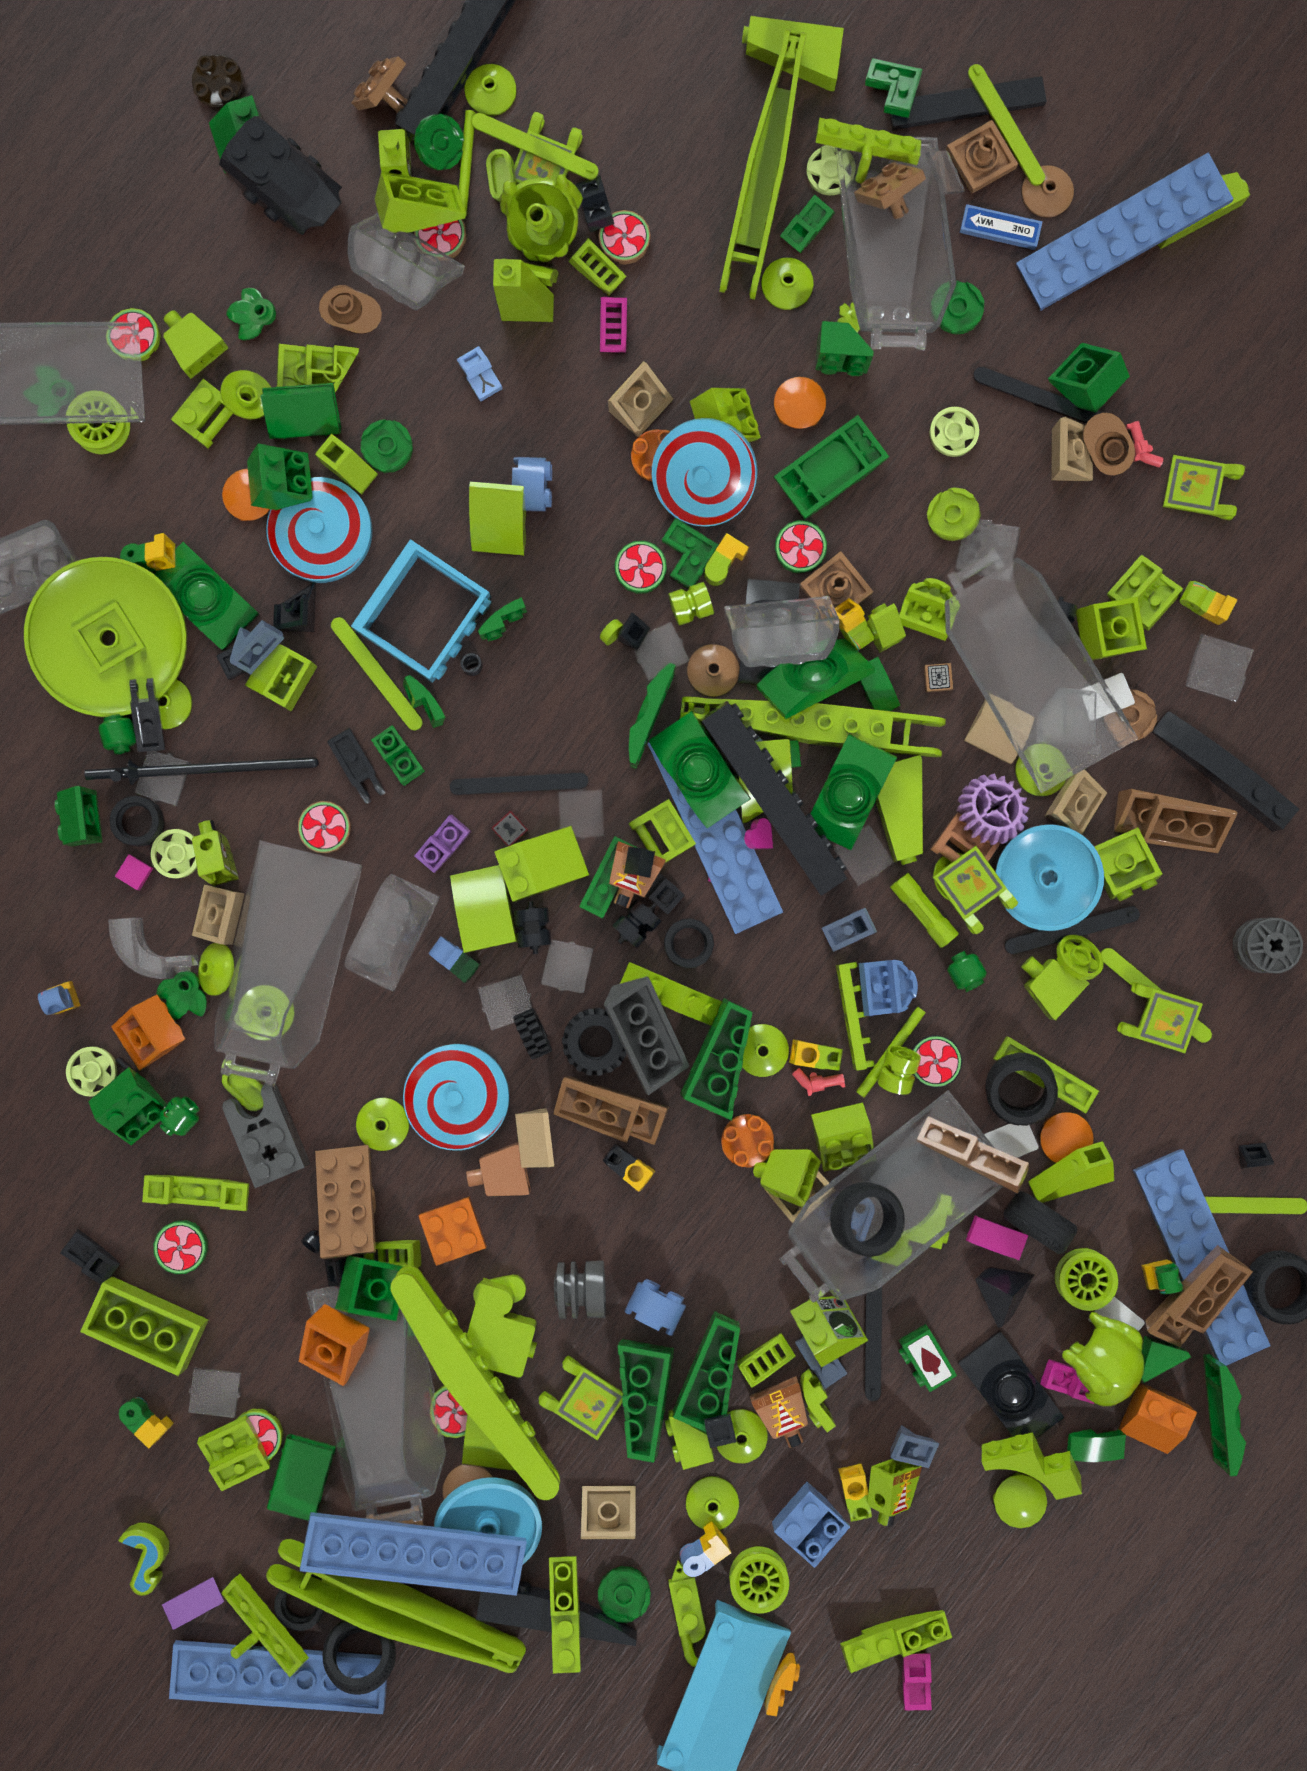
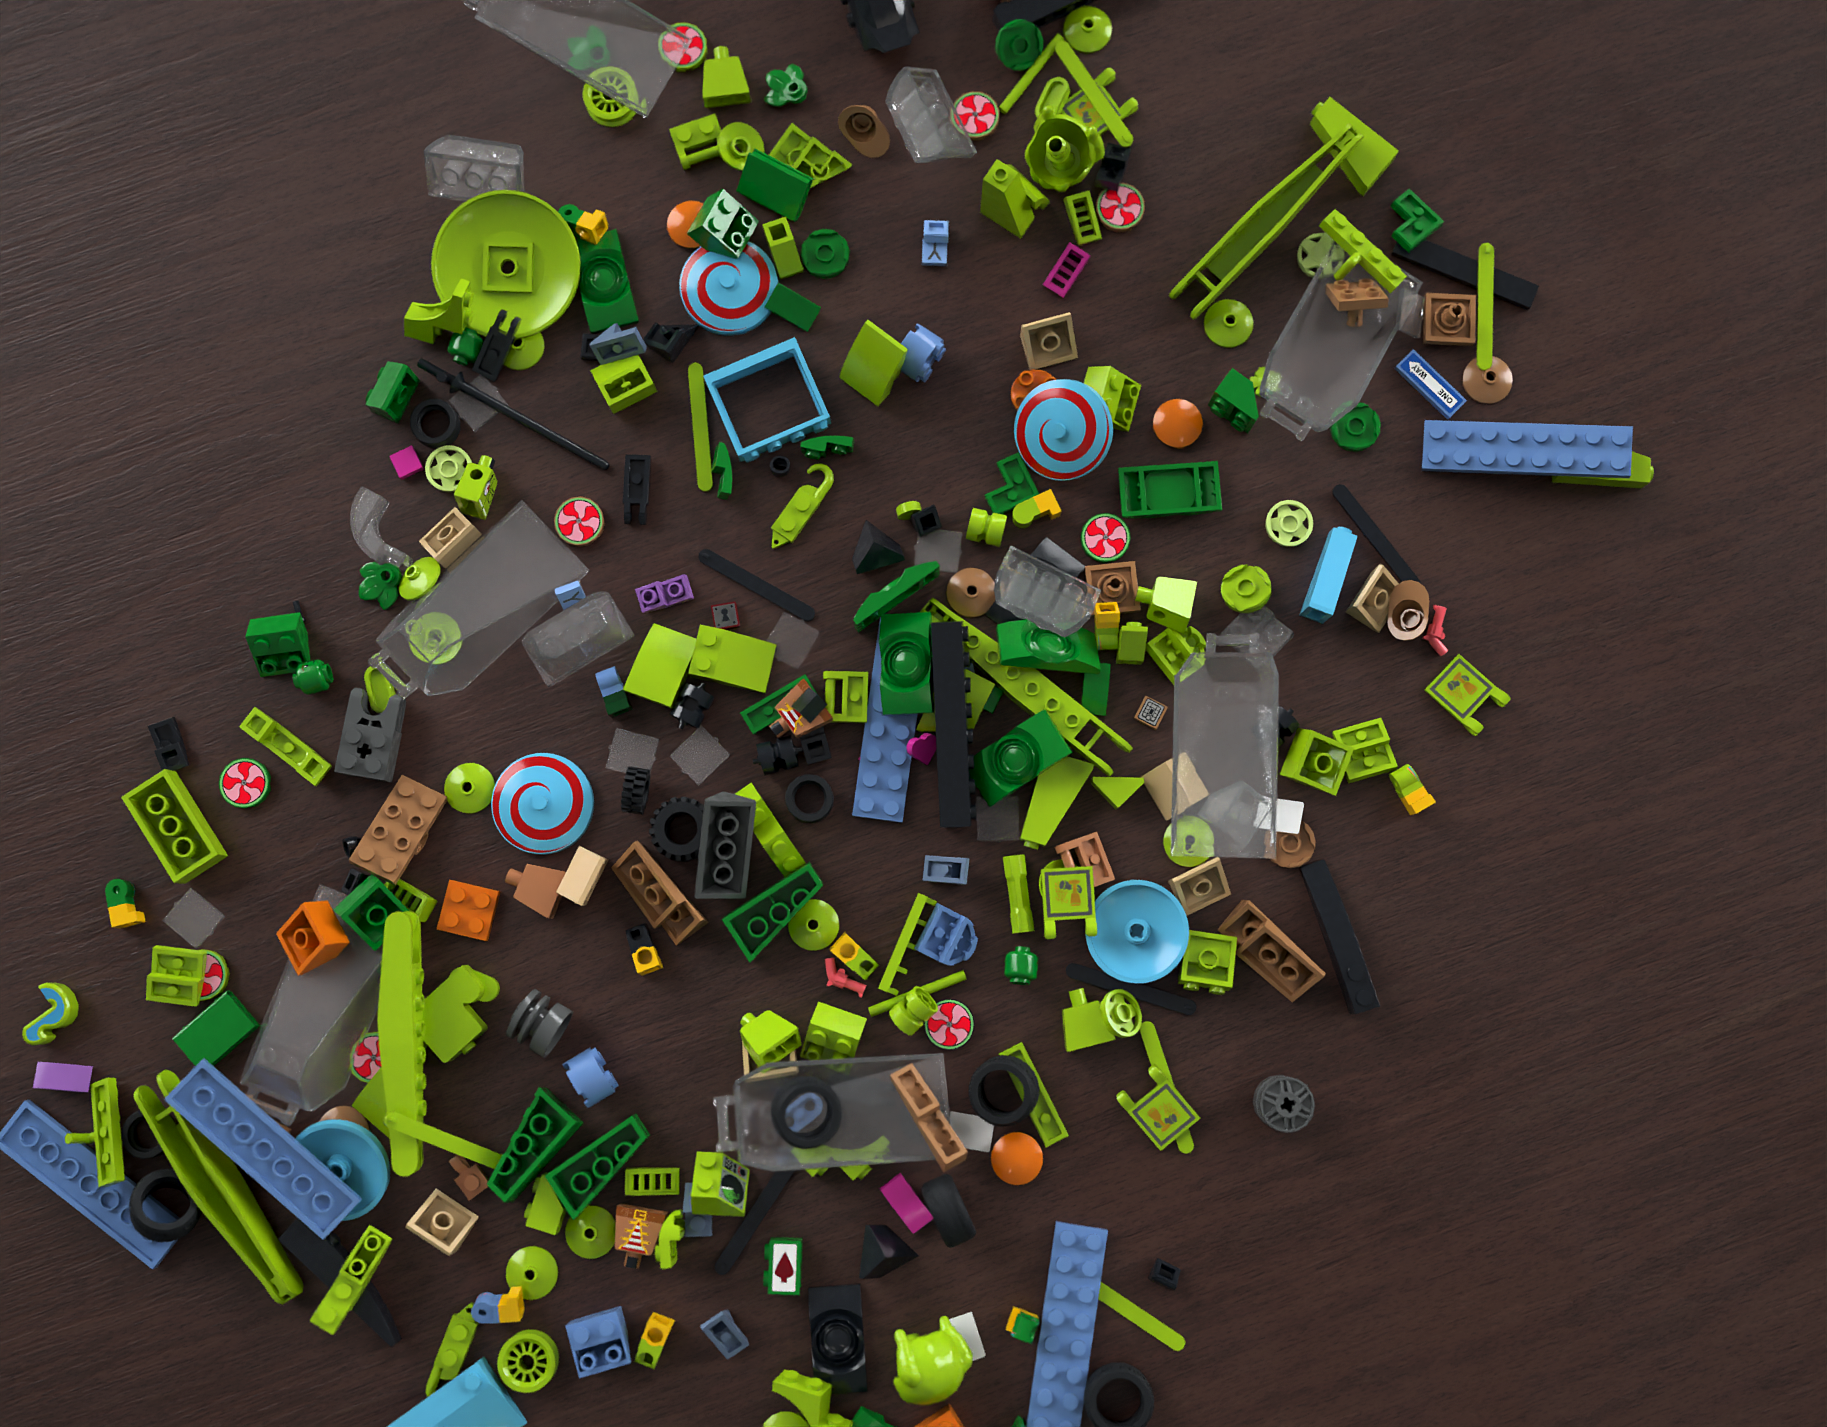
camera: 35 degrees right, 5 degrees down
medium blue leg [38,981,81,1015] -> none
yellowish green wheel [66,1047,117,1097] -> none
orange slope [111,995,185,1071] -> none
green slope [371,725,425,786] -> none
lime slope [375,171,466,233] -> none
lime torso [378,129,412,177] -> none
lime flag [539,1356,623,1440] -> none
green tile [598,1566,651,1623] -> none
tile [615,541,667,594] -> none
black tile [704,1413,736,1448] -> none
orange dish [721,1114,774,1168] -> none
green slope [780,194,835,253] -> none
lime torso [867,1459,922,1526] -> none
lavender gear [957,773,1029,845] -> none
lime slope [1028,1141,1114,1203] -> none
dark pink slope [1040,1359,1094,1404] -> none
green slope [1048,343,1130,413] -> none
lime wheel [1055,1248,1118,1311] -> none
green slope [1141,1336,1191,1383] -> none
medium nougat slope [1145,1245,1253,1347] -> none
clear slope [1186,634,1254,702] -> none
none -> lime piece [383,1111,502,1169]
none -> lime arch [404,279,473,344]
none -> nougat plate [449,1155,489,1201]
none -> light blue tile [555,581,588,611]
none -> green slope [764,283,821,332]
none -> lime plate [771,464,834,549]
none -> black slope [852,520,905,574]
none -> lime slope [1091,777,1144,809]
none -> torso [1135,577,1197,633]
none -> medium azure slope [1299,527,1357,624]

